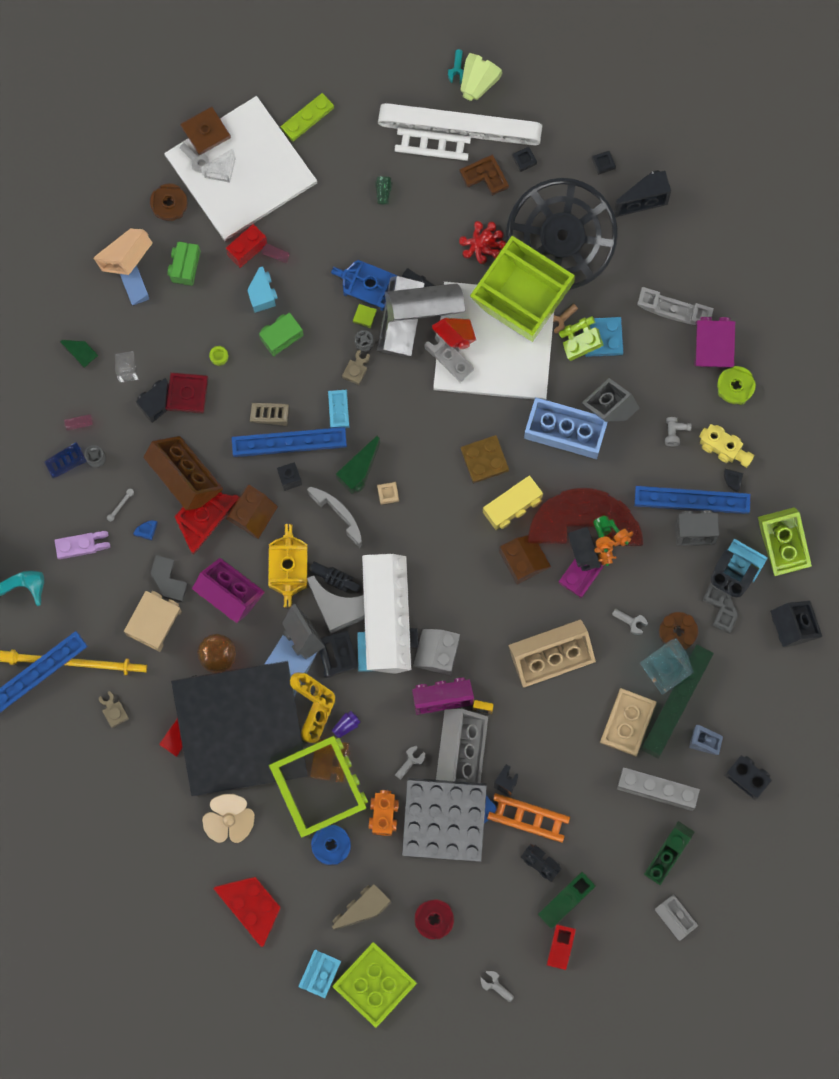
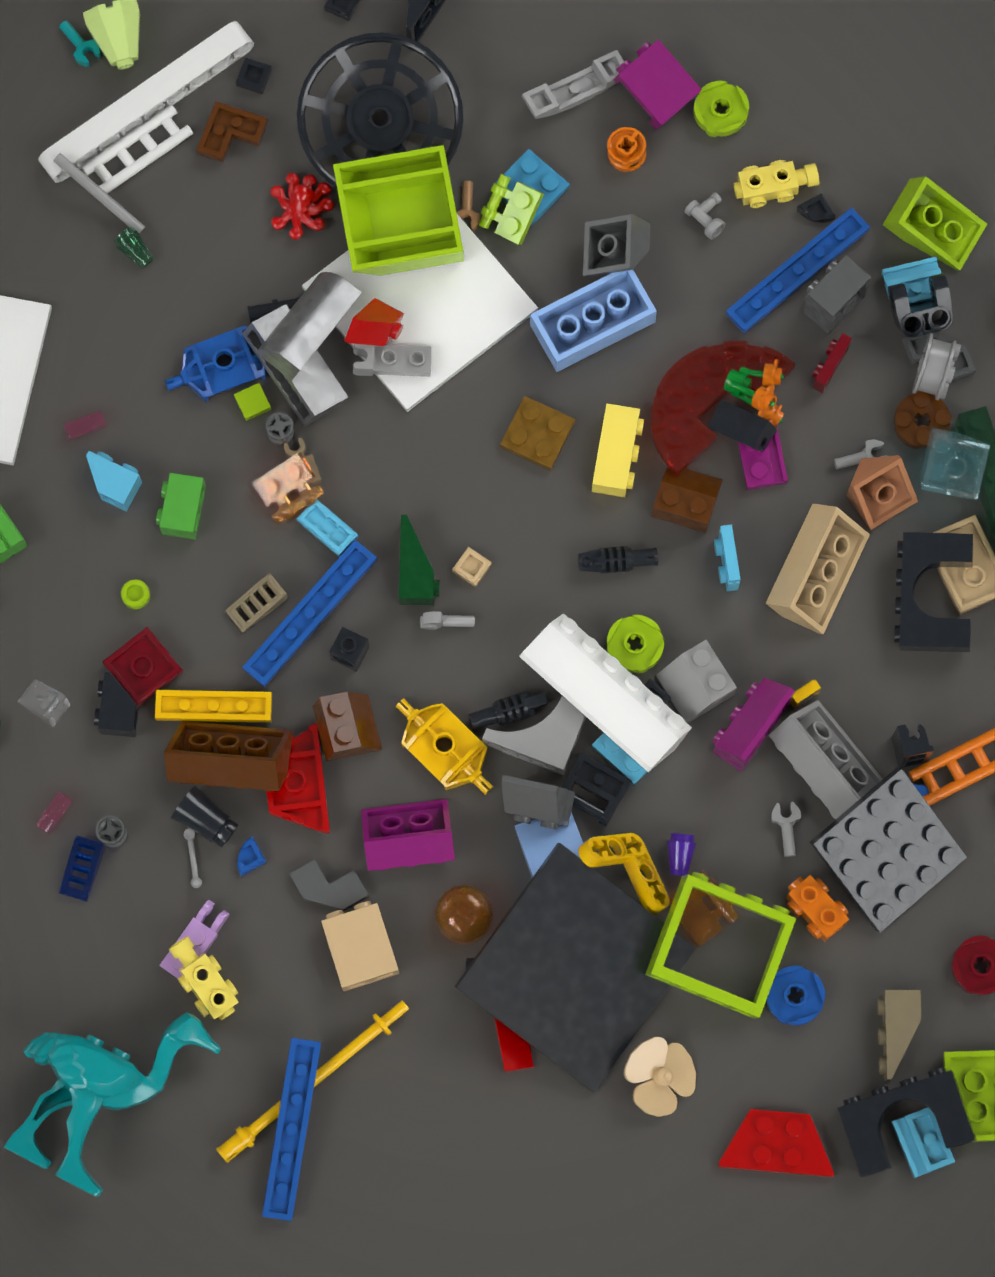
camera: 45 degrees left, 0 degrees up
dark tan plate [99,691,129,728] -> none
red brick [226,224,267,268] -> none
light grey slope [307,487,362,548] -> none
none -> light grey bar [53,153,145,235]
none -> yellow plate [155,690,272,723]
none -> light yellow brick [168,936,239,1020]
none -> black plant [171,786,239,848]
none -> clear orange plate [252,452,324,524]
none -> light grey bar [420,612,475,630]
none -> black hinge [578,546,658,574]
none -> orange wheel [607,127,646,172]
none -> lime plate [607,615,664,674]
none -> medium azure plate [714,524,741,591]
none -> dark red plate [812,333,852,393]
none -> black arch [838,1067,977,1177]
none -> nougat slope [846,455,918,530]
none -> black arch [894,532,973,652]
none -> light grey wheel [912,333,961,400]

